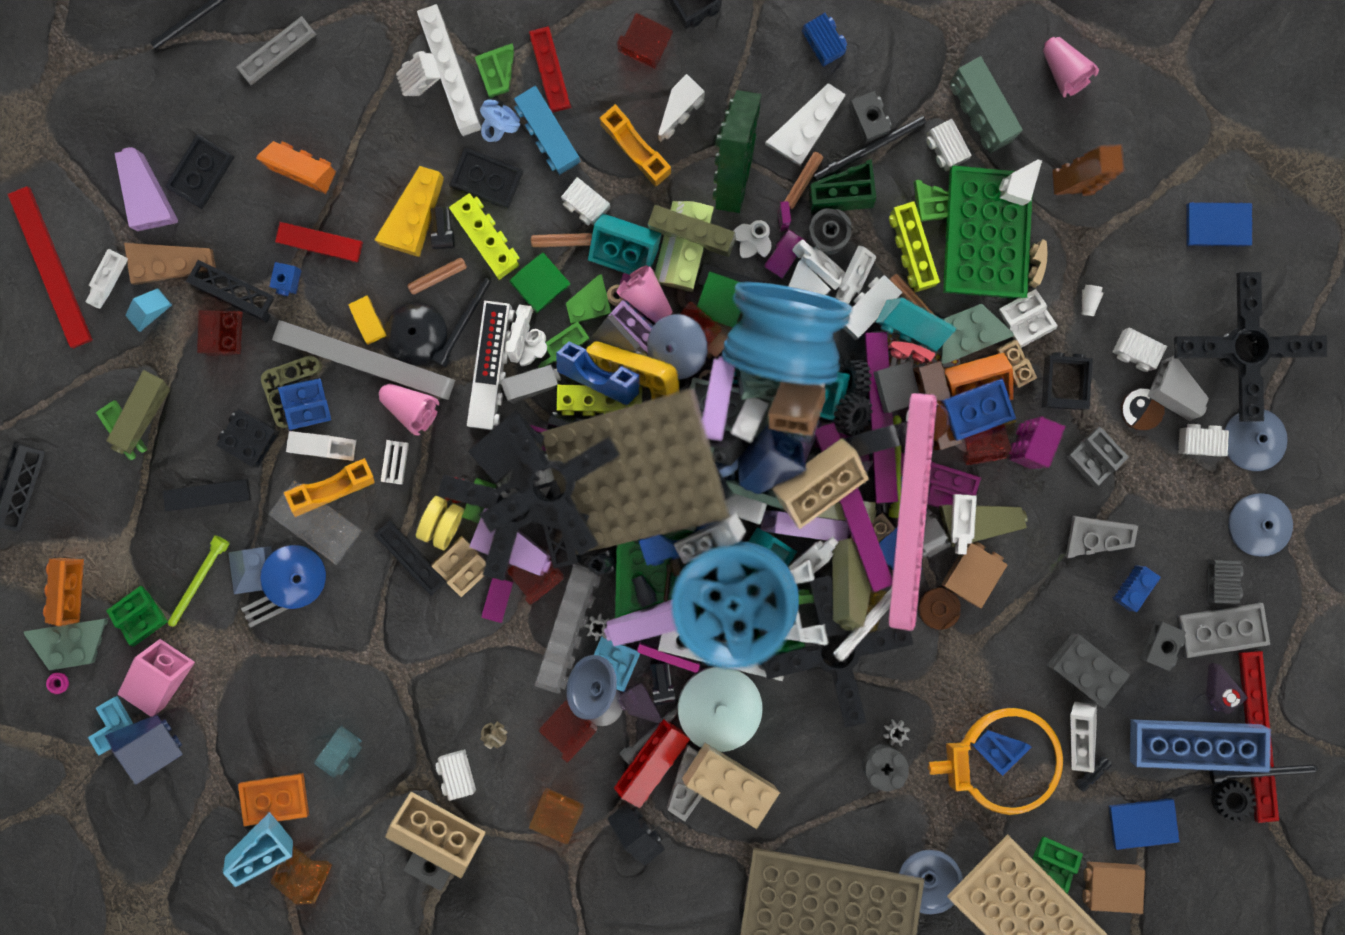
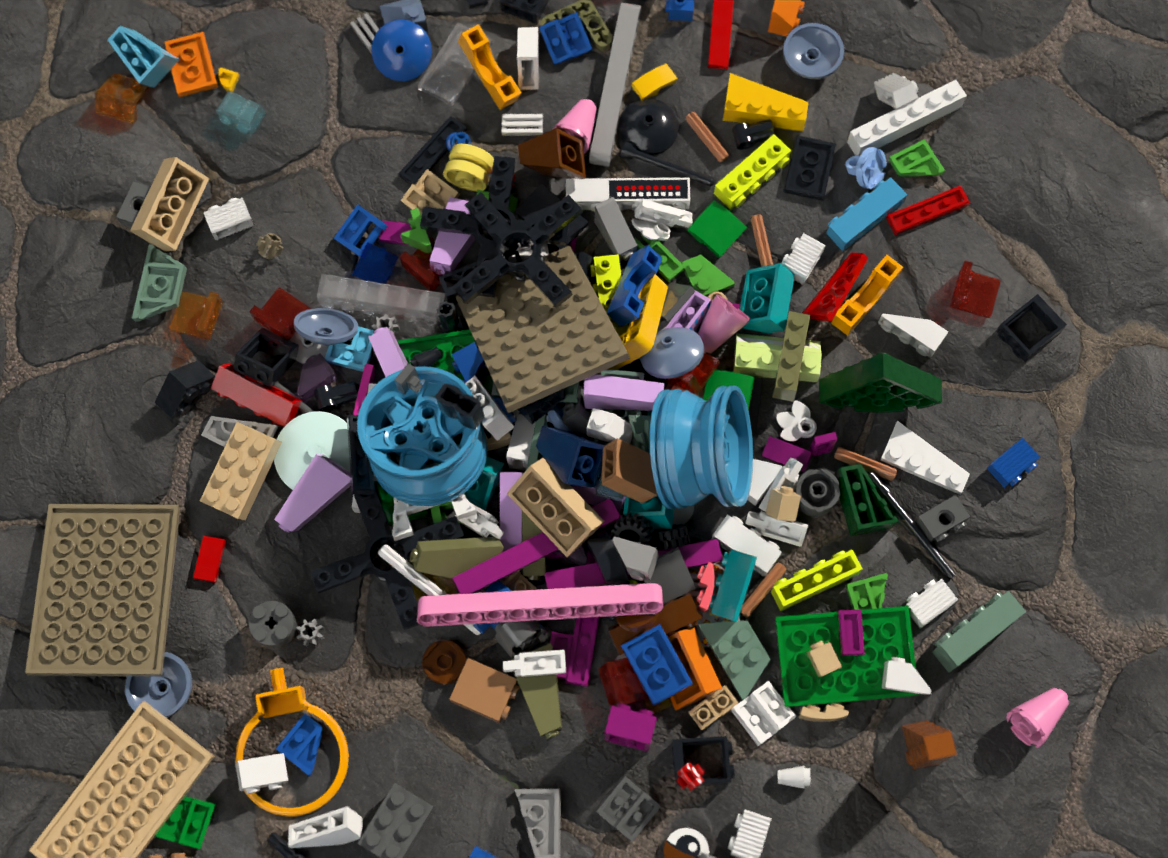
camera: 80 degrees right, 15 degrees down
none -> sand green wing [132,244,187,322]
none -> red tile [193,536,226,583]
none -> yellow tile [218,67,240,93]
none -> black window [233,328,299,387]
none -> white piece [236,753,288,794]
none -> lavender slope [274,454,351,532]
none -> blue plate [334,204,388,260]
none -> black tile [347,415,375,495]
none -> clear blue piece [352,242,398,290]
none -> dark grey tile [394,363,423,394]
none -> bright green slope [401,208,432,254]
none -> black brick [435,384,485,429]
none -> blue wheel [446,132,471,152]
none -> reddish brown slope [518,128,586,180]
none -> light grey slope [612,537,659,581]
none -> red gear [676,762,705,791]
none -> tan brick [766,486,801,521]
none -> sand blue dish [783,23,844,79]
none -> red wing [802,252,868,322]
none -> tan brick [807,641,842,677]
none -> magenta tile [838,610,865,656]

